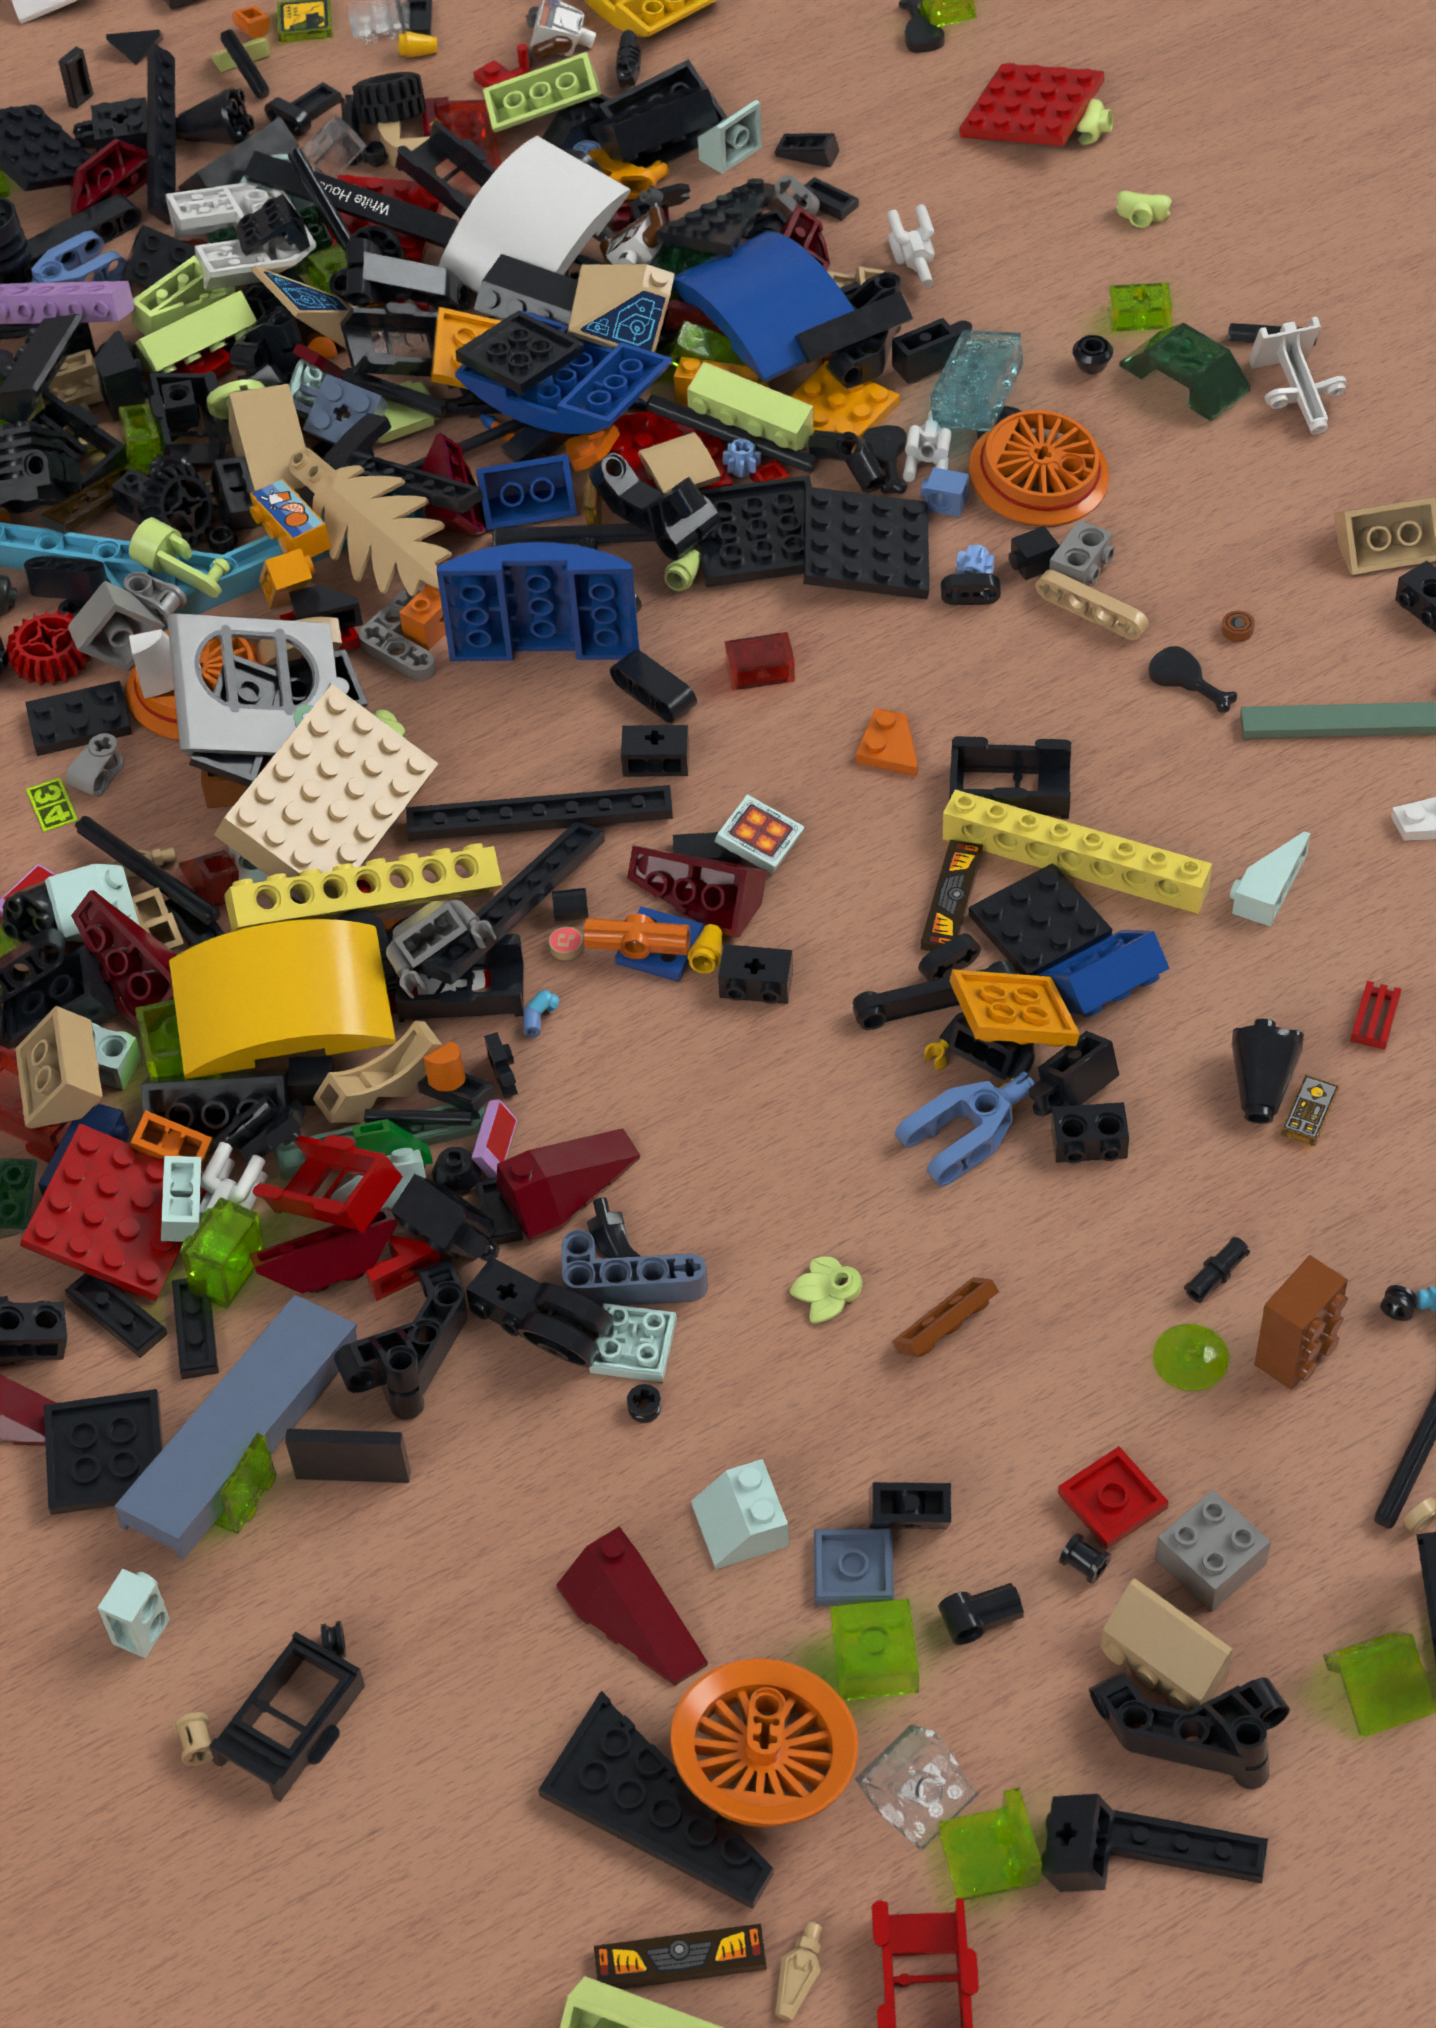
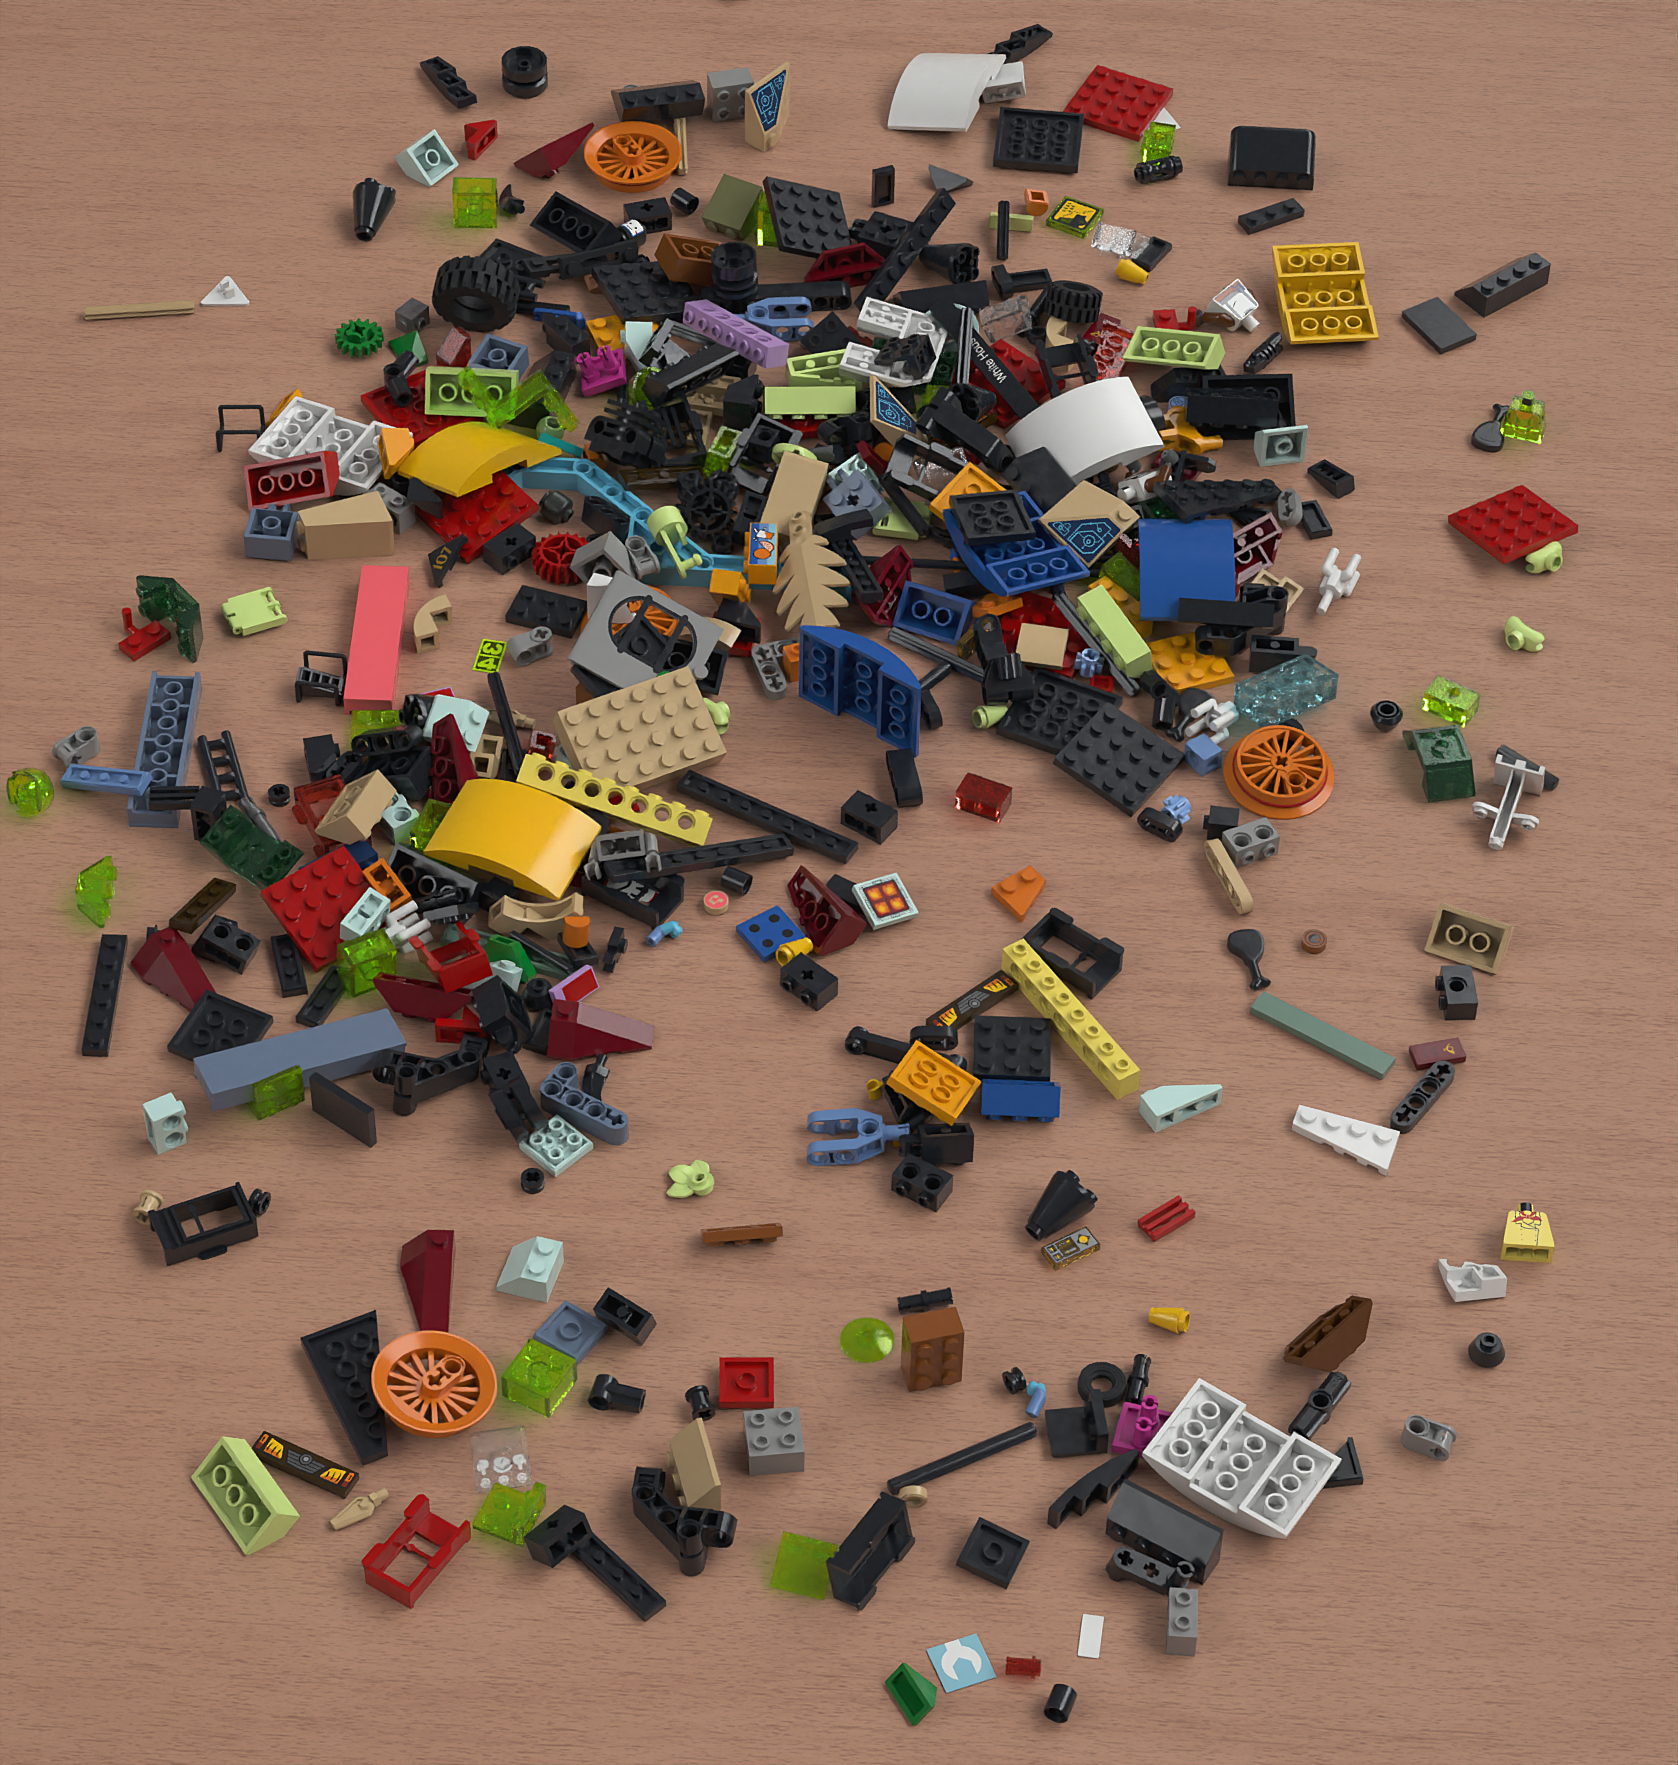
camera: 30 degrees right, 5 degrees down
orange piece [584,913,691,959] -> none

